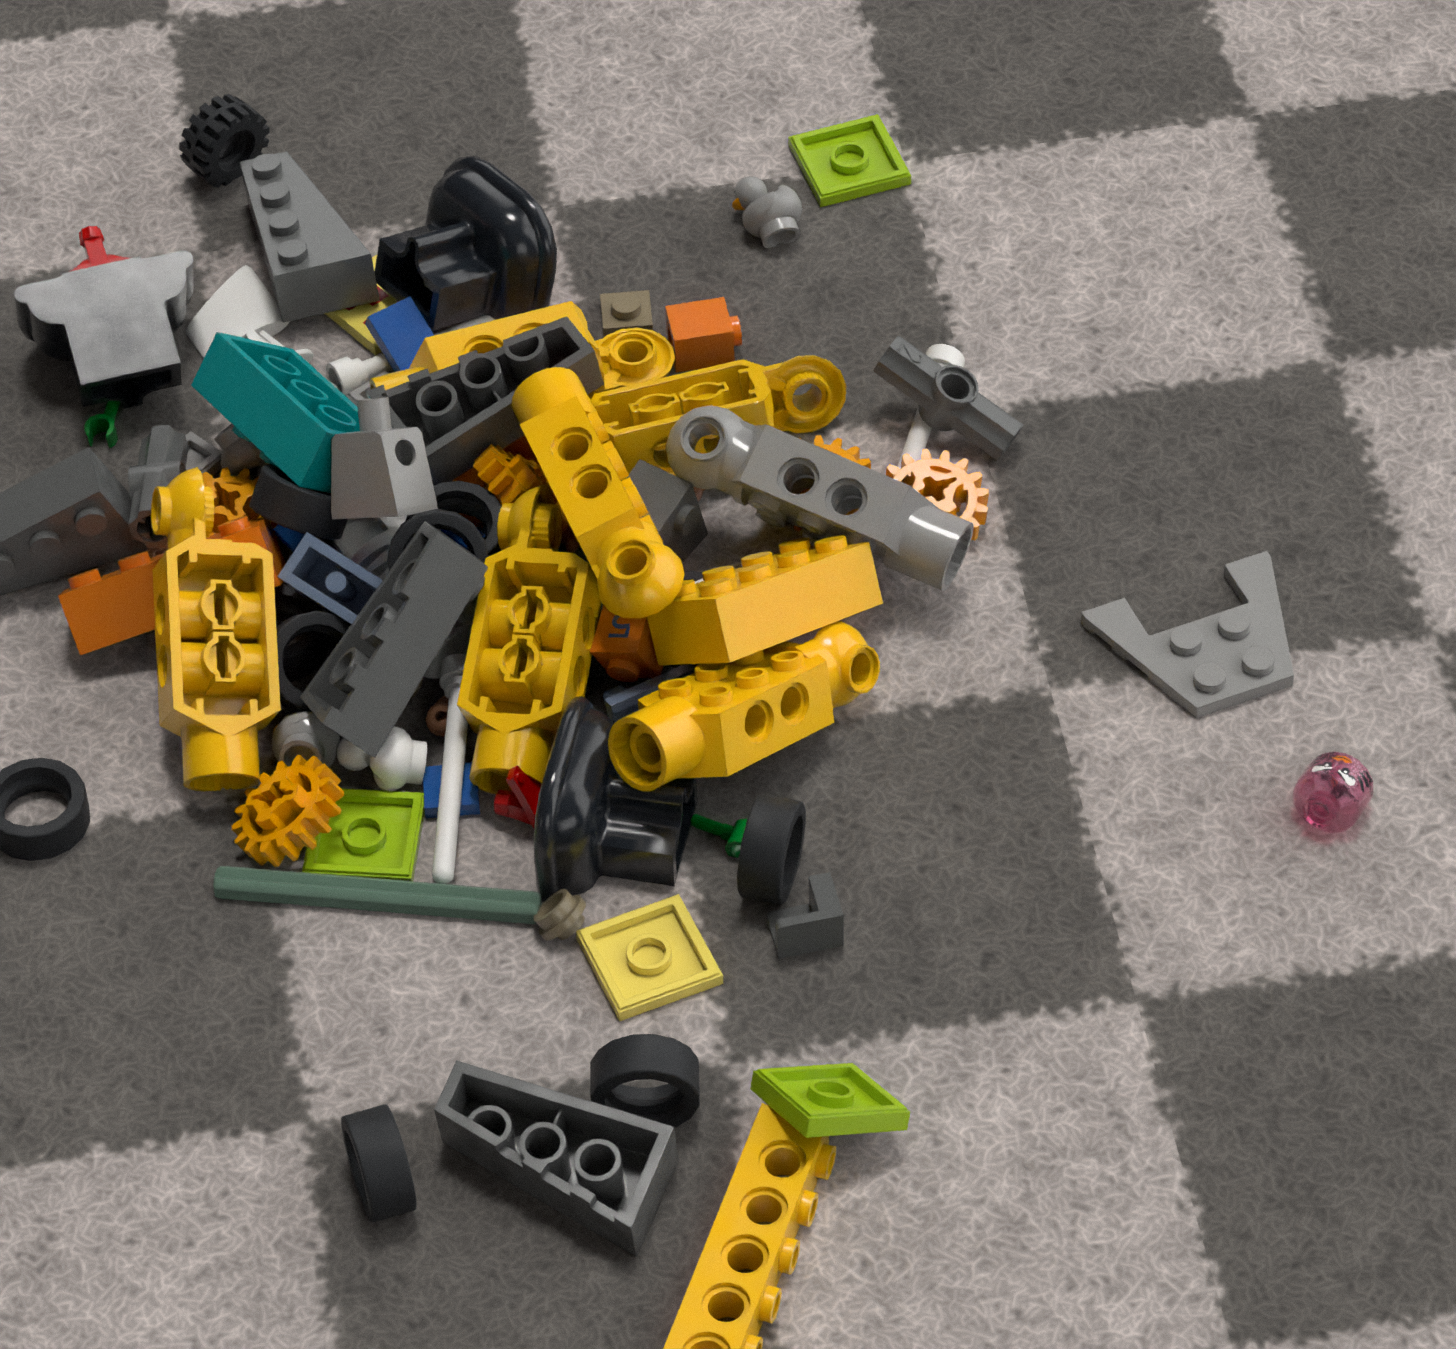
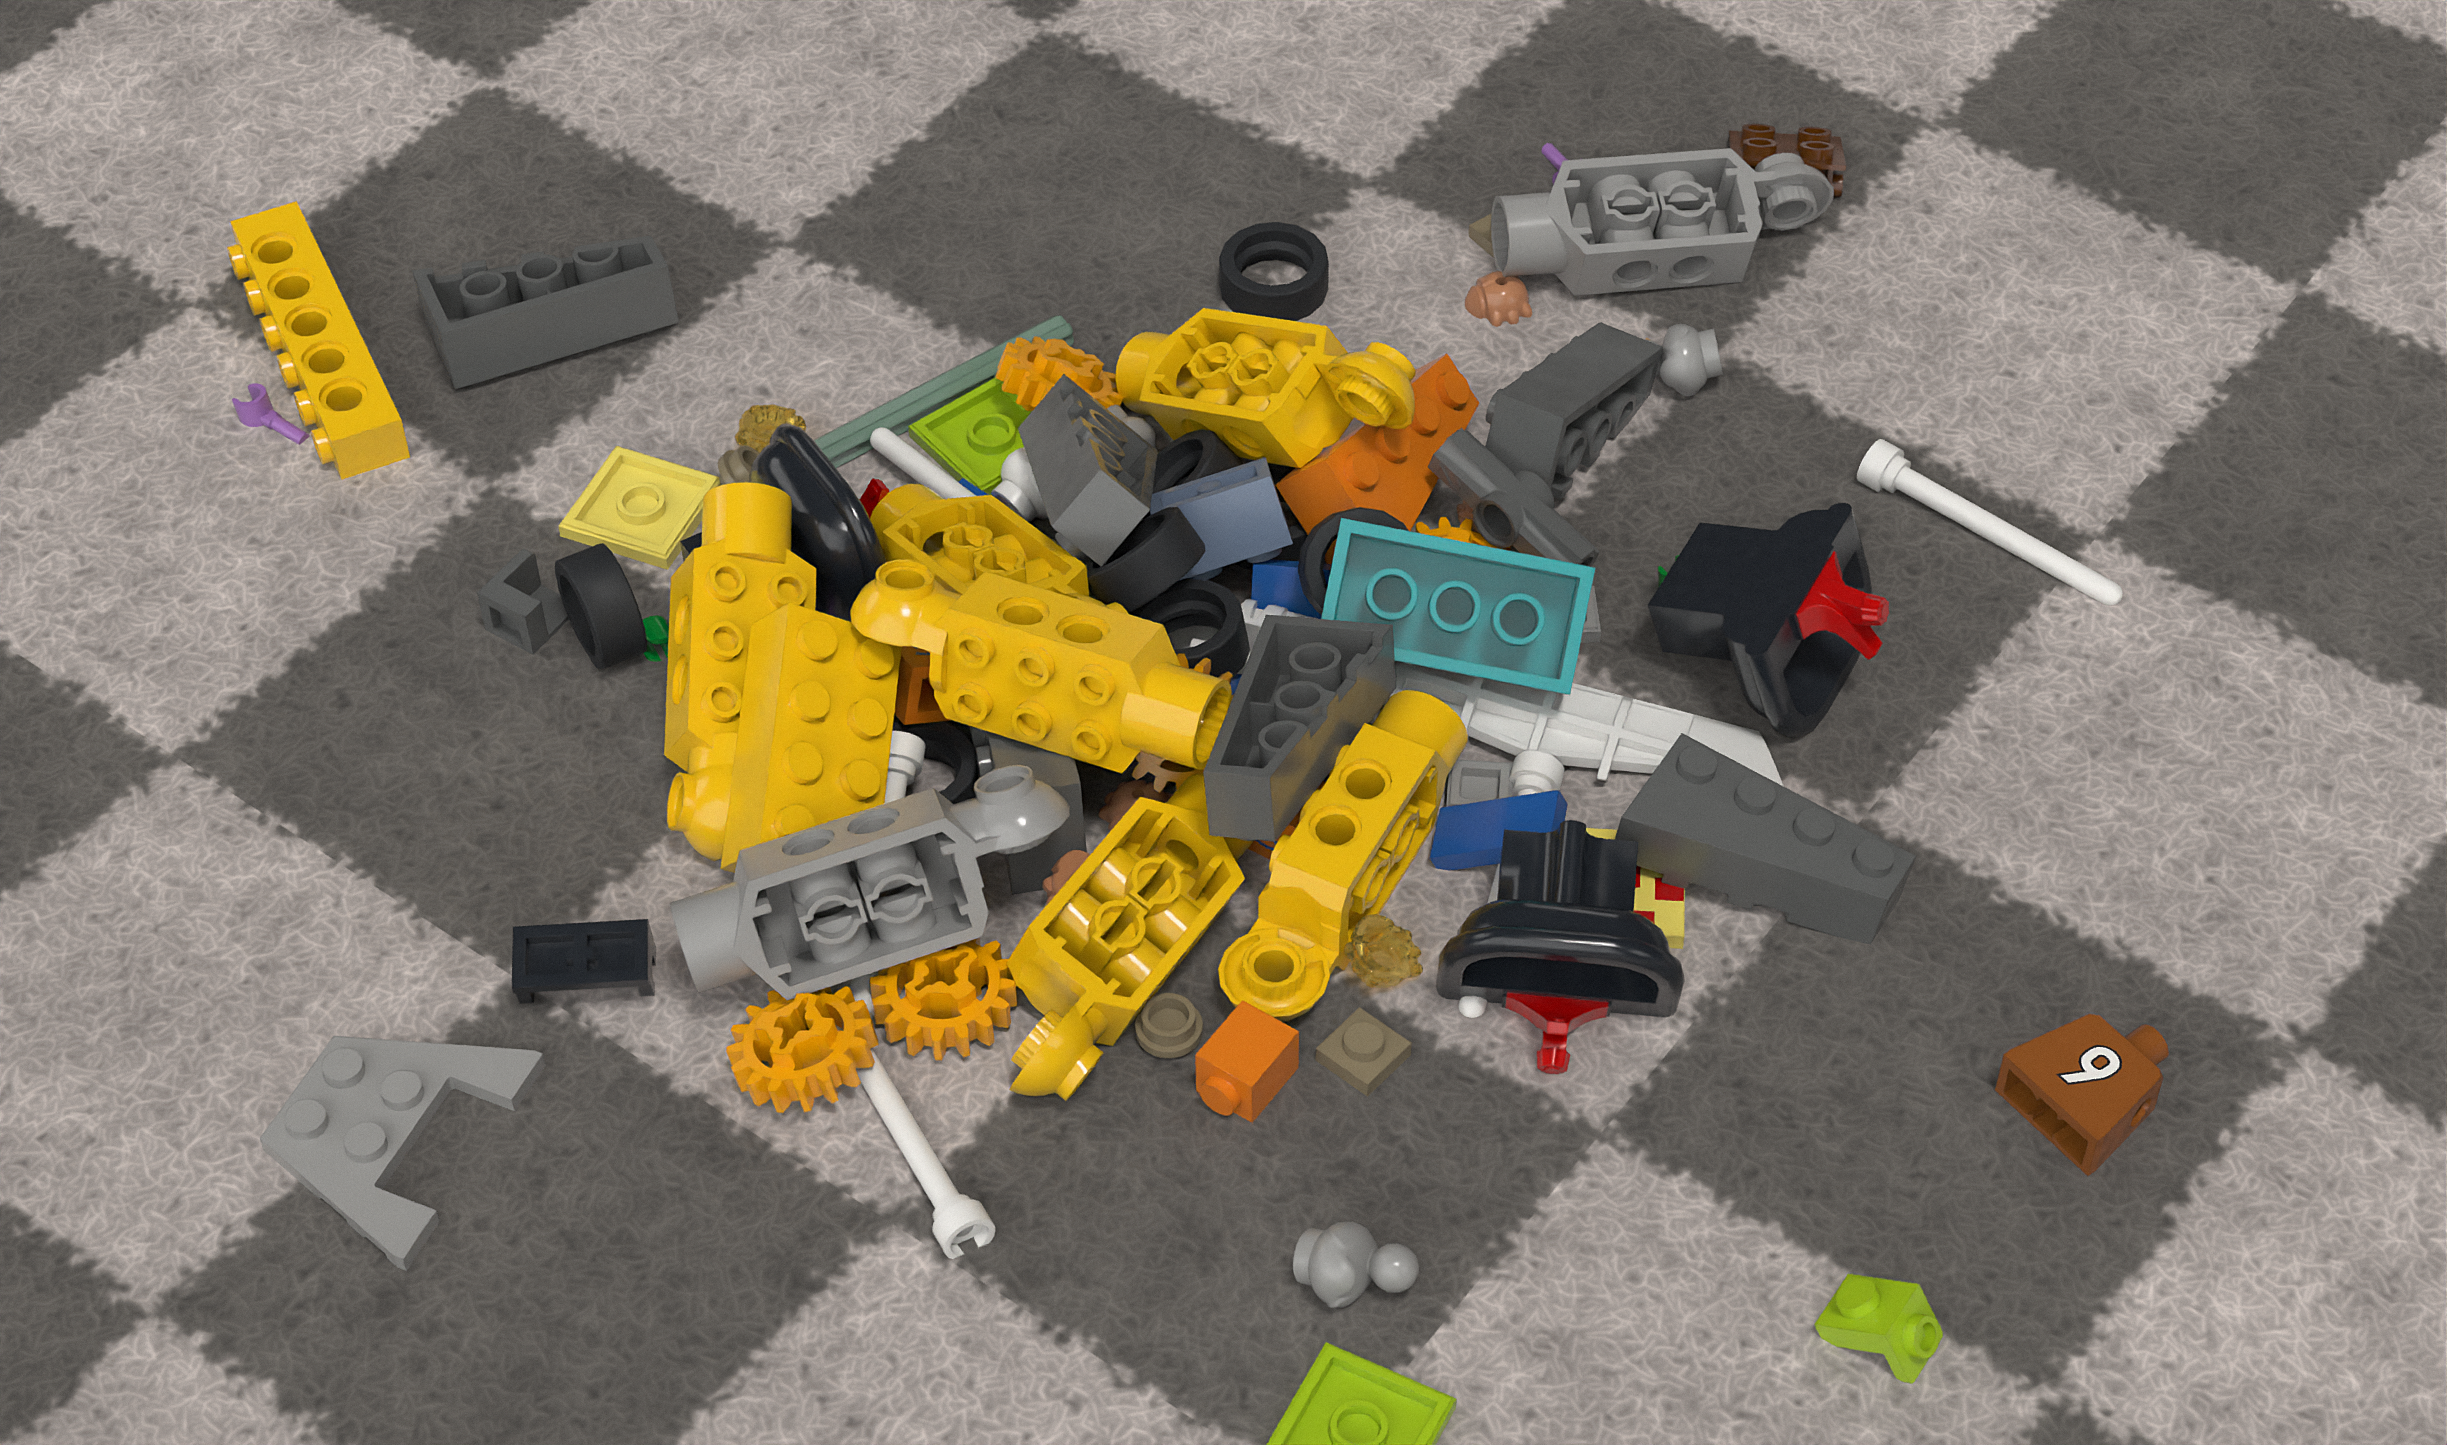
camera: 135 degrees right, 0 degrees up
black tyre [179,94,270,188] -> none
light grey torso [331,397,438,519] -> none
black tyre [341,1104,417,1222] -> none
black tyre [590,1034,700,1128] -> none
lime tile [750,1063,910,1138] -> none
dark grey piece [873,336,1024,461] -> none
clear pink head [1293,751,1374,833] -> none
none -> medium lavender hand [232,383,310,445]
none -> black hinge [512,919,656,1004]
none -> clear yellow animal [735,404,806,453]
none -> lime bracket [1814,1274,1943,1384]
none -> dark orange torso [1995,1014,2169,1176]

